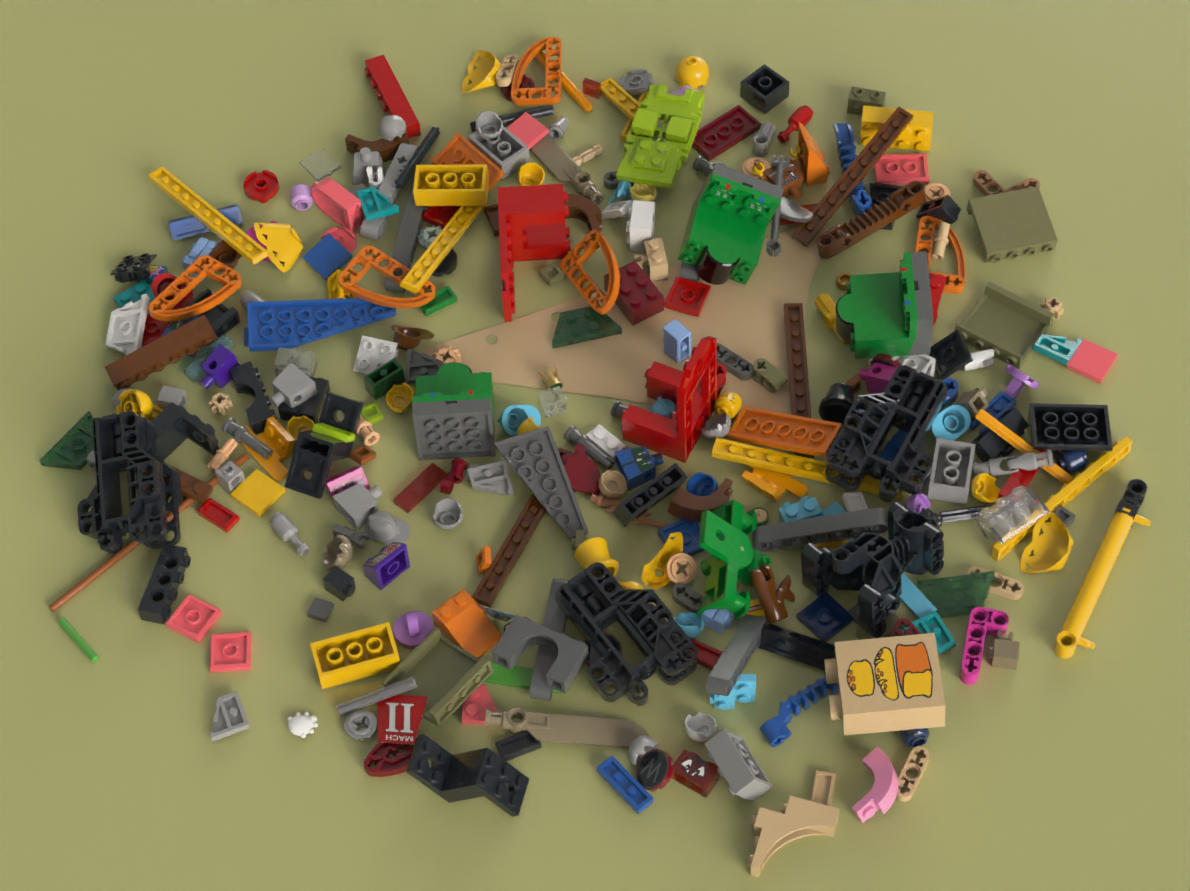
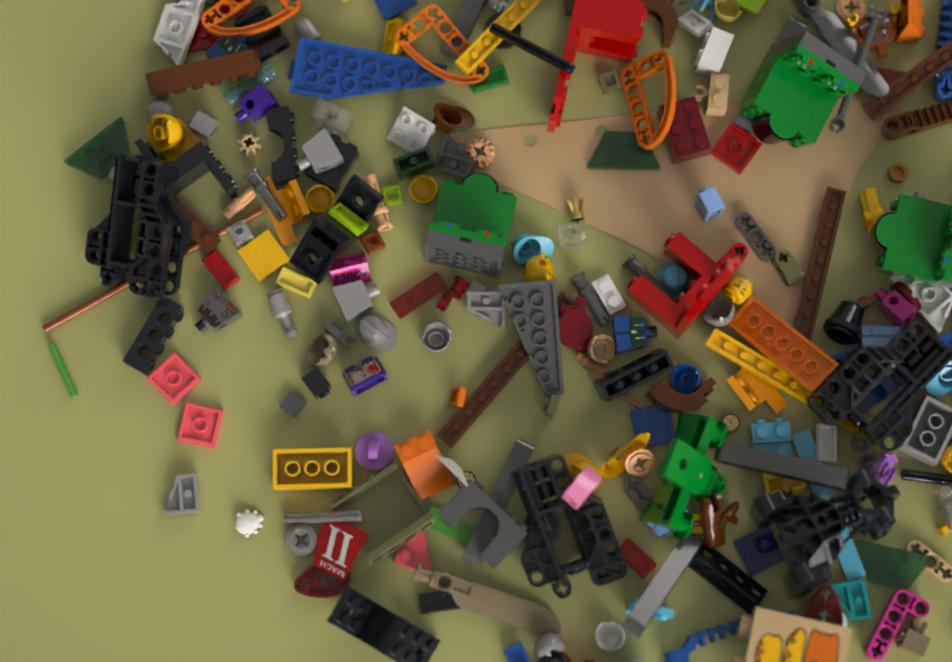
camera: 10 degrees right, 25 degrees up
yellow hat [574,537,619,577] -> none
medium azure hair [673,612,705,639] -> none
none -> dark grey torso [194,286,242,333]
none -> light yellow tile [275,267,317,299]
none -> black axle [489,23,575,74]
none -> bright pink arch [561,465,603,510]

